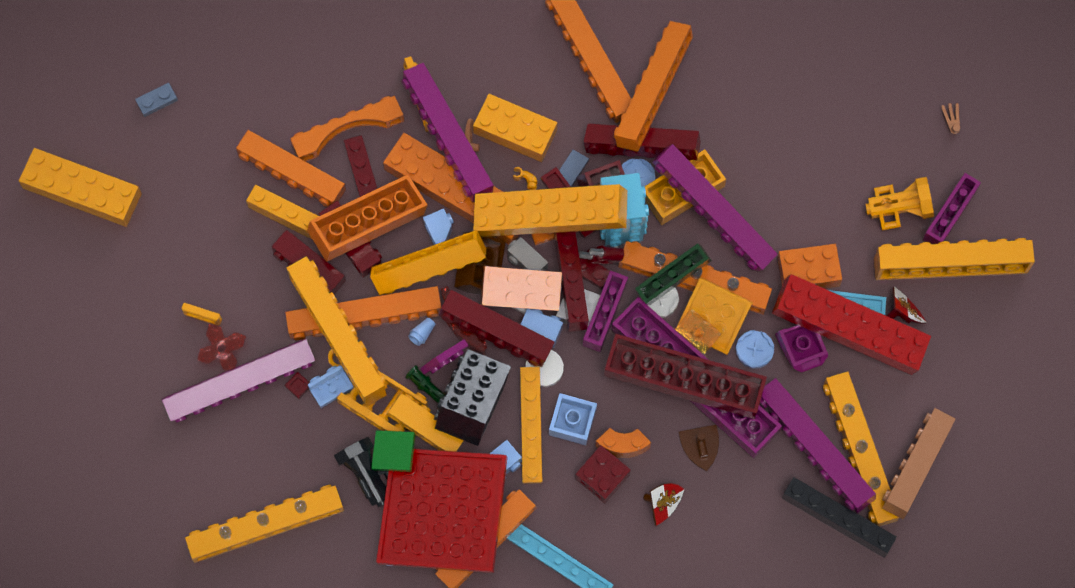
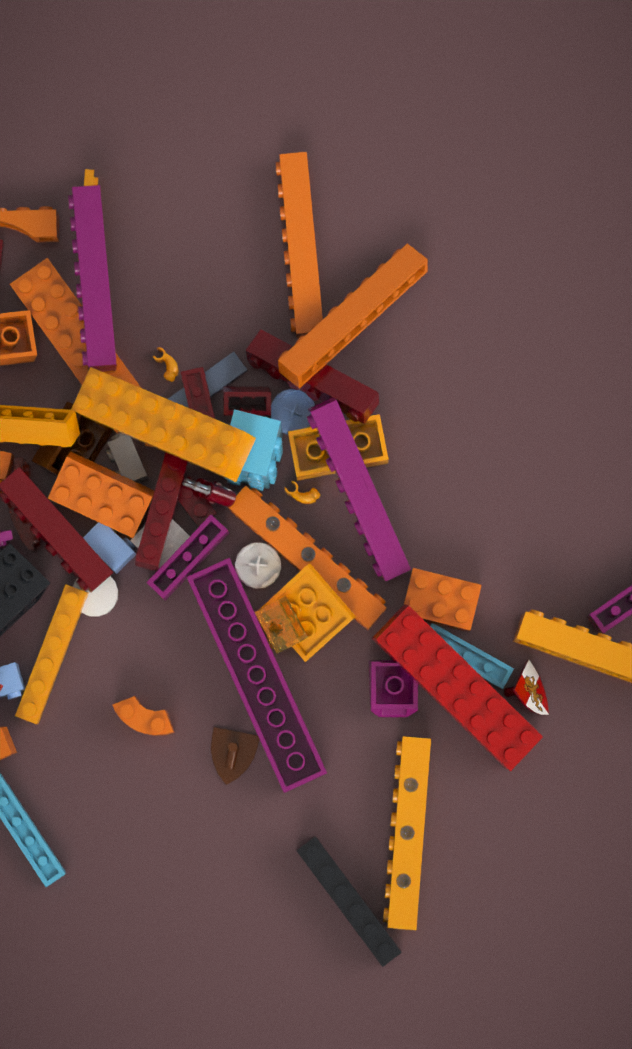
camera: 25 degrees right, 10 degrees up
light blue slope [423,208,454,245] -> none
nougat piece [465,118,480,152] -> none
light orange brick [473,94,558,162] -> none
light blue brick [549,393,597,445] -> none
dark red piece [575,445,631,504] -> none
dark red brick [604,334,767,419] -> none
dark green brick [635,243,712,305] -> none
shield [643,483,685,526] -> none
light blue tile [736,330,774,369] -> none
magenta brick [760,378,876,514] -> none
light orange piece [865,177,934,231] -> none
nougat brick [882,408,955,519] -> none
none -> light orange arm [284,481,321,504]

